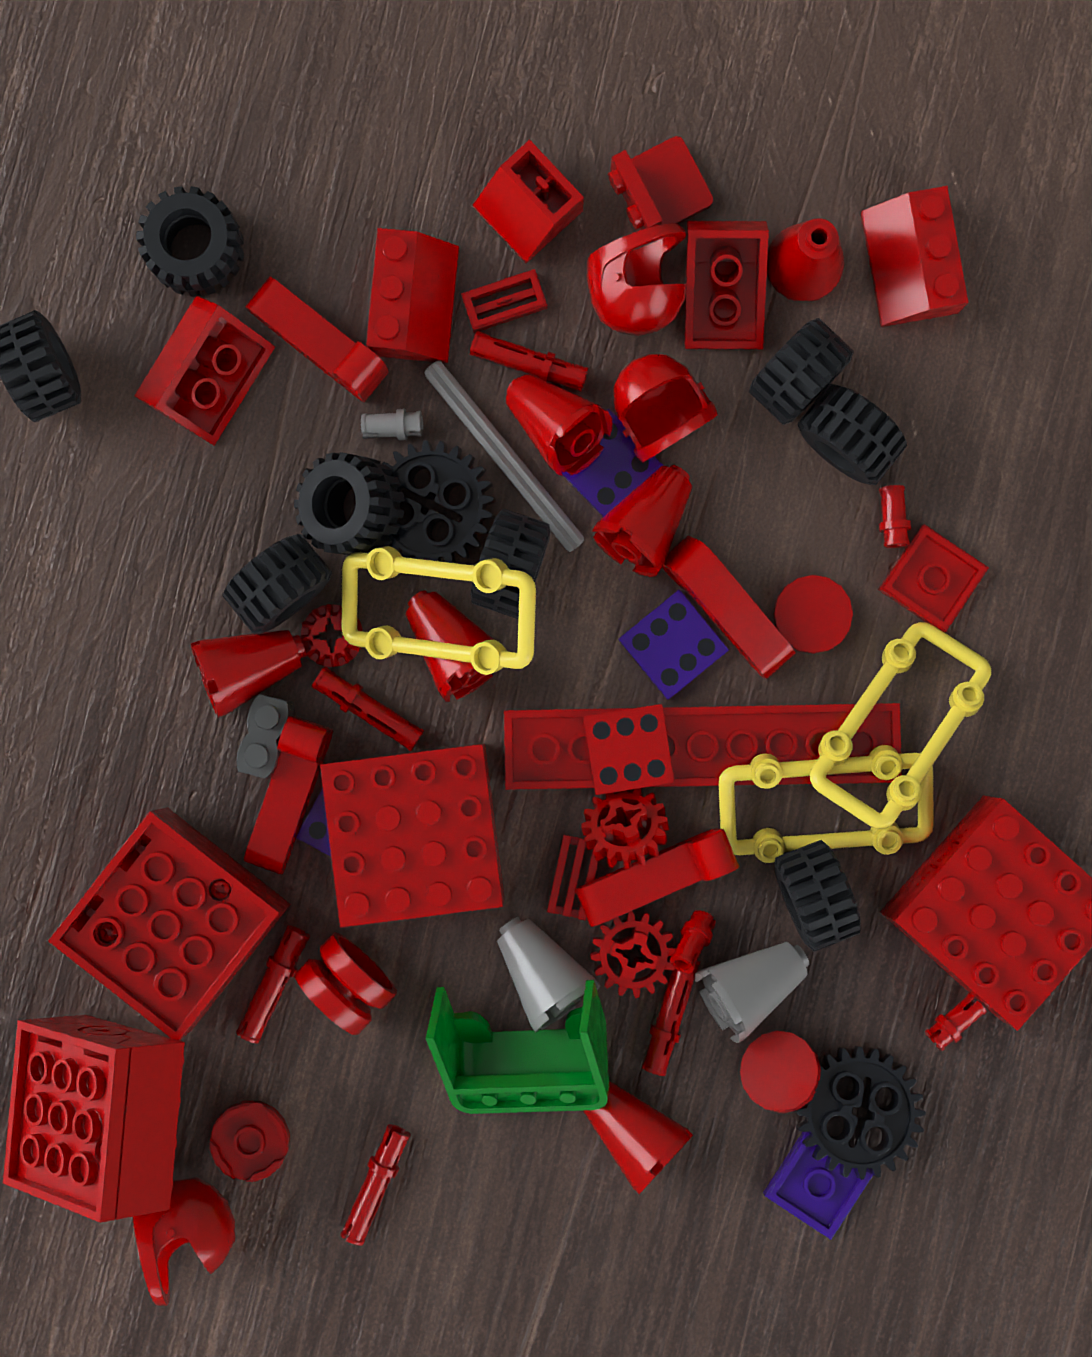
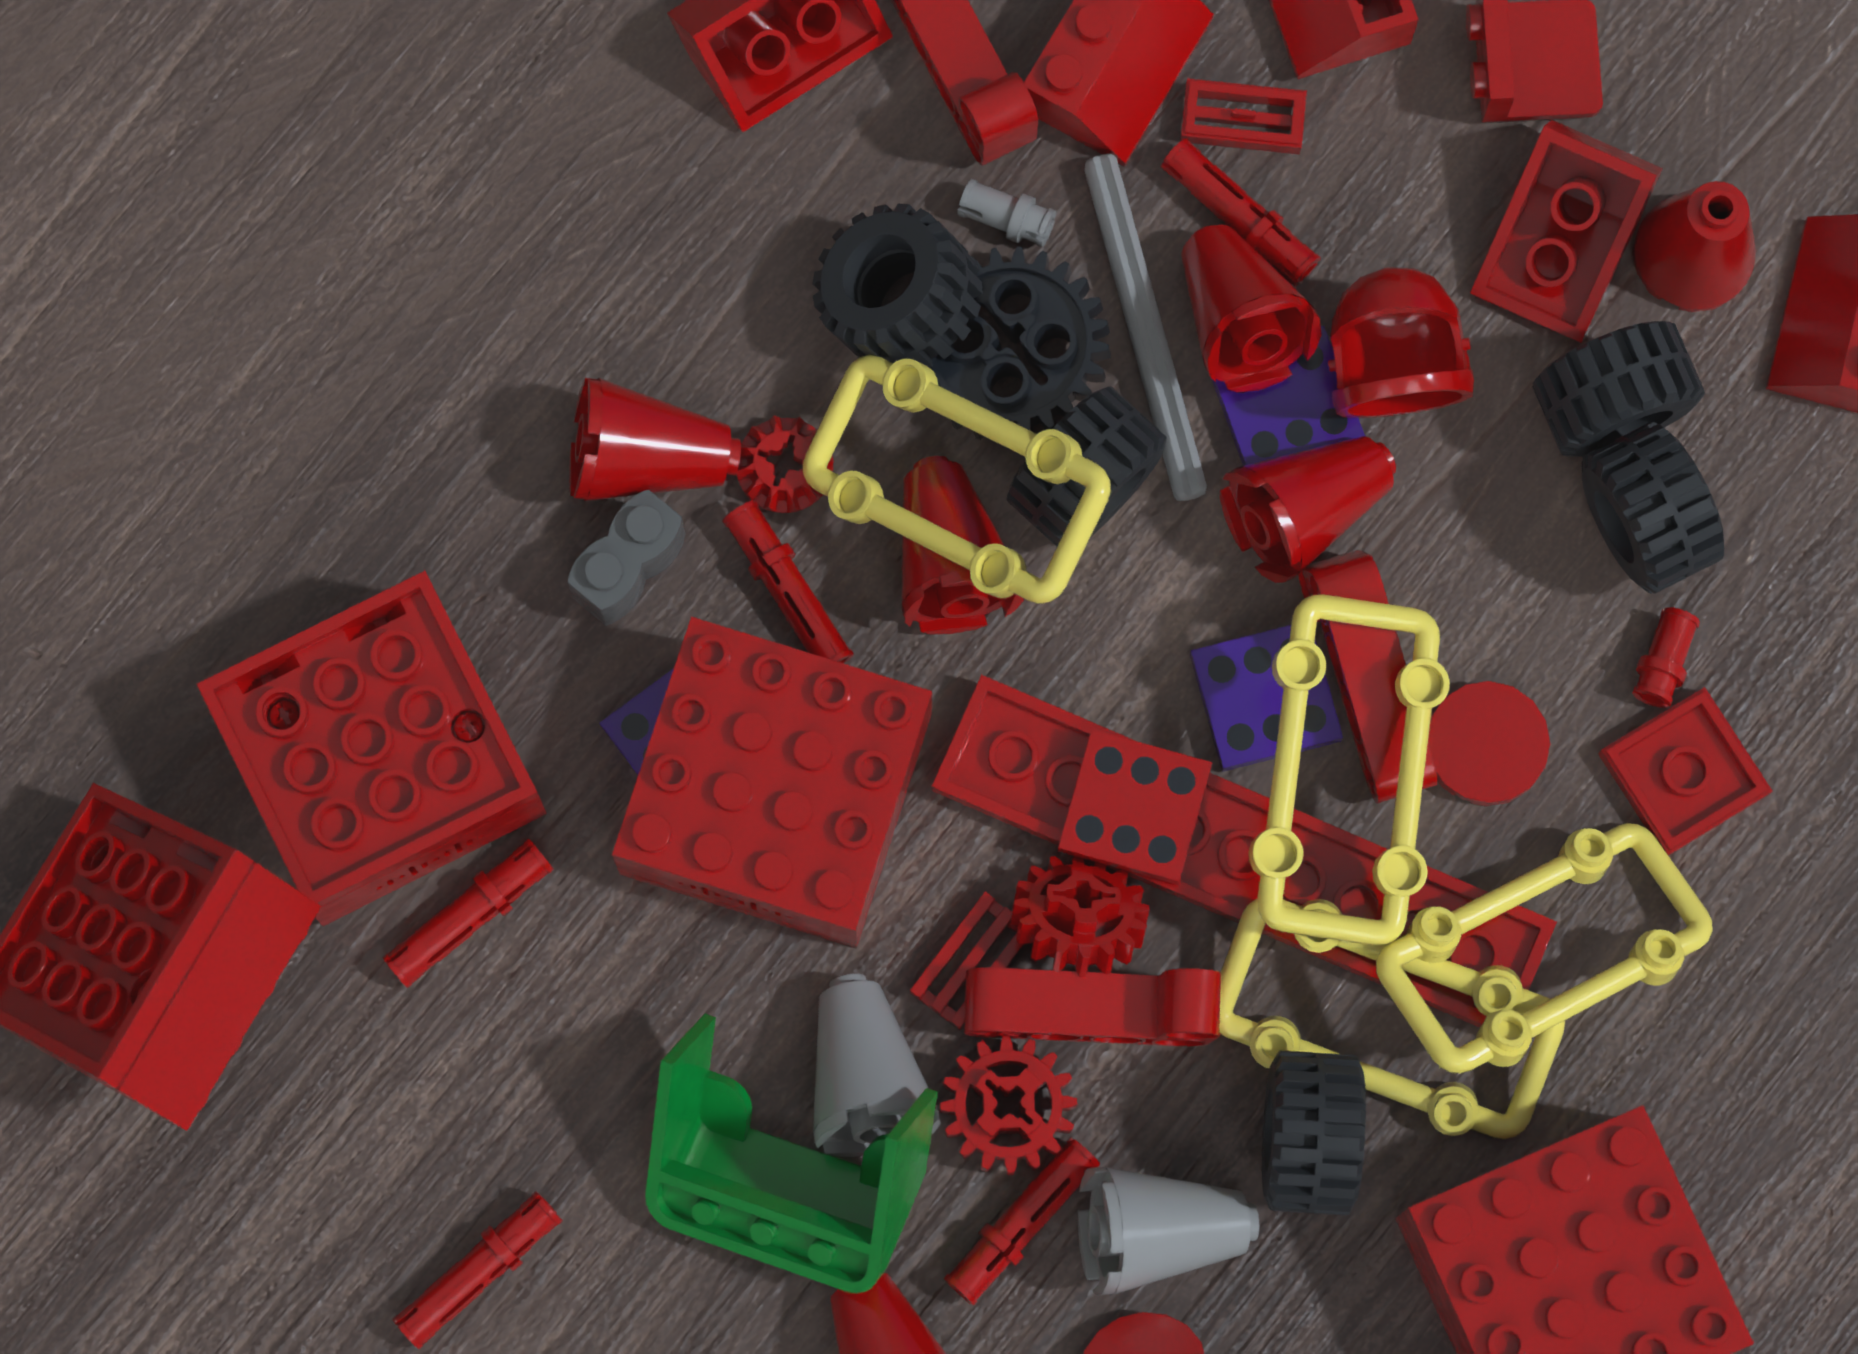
camera: 20 degrees right, 10 degrees down
red piece [133,1177,235,1306] -> none
red tile [210,1100,290,1182] -> none
black tyre [223,534,332,634] -> none
red beam [244,716,333,875] -> none
red wheel [294,932,397,1035] -> none
red piece [587,223,687,336] -> none
red pin [670,910,716,973] -> none
none -> light yellow bar [1248,594,1450,945]

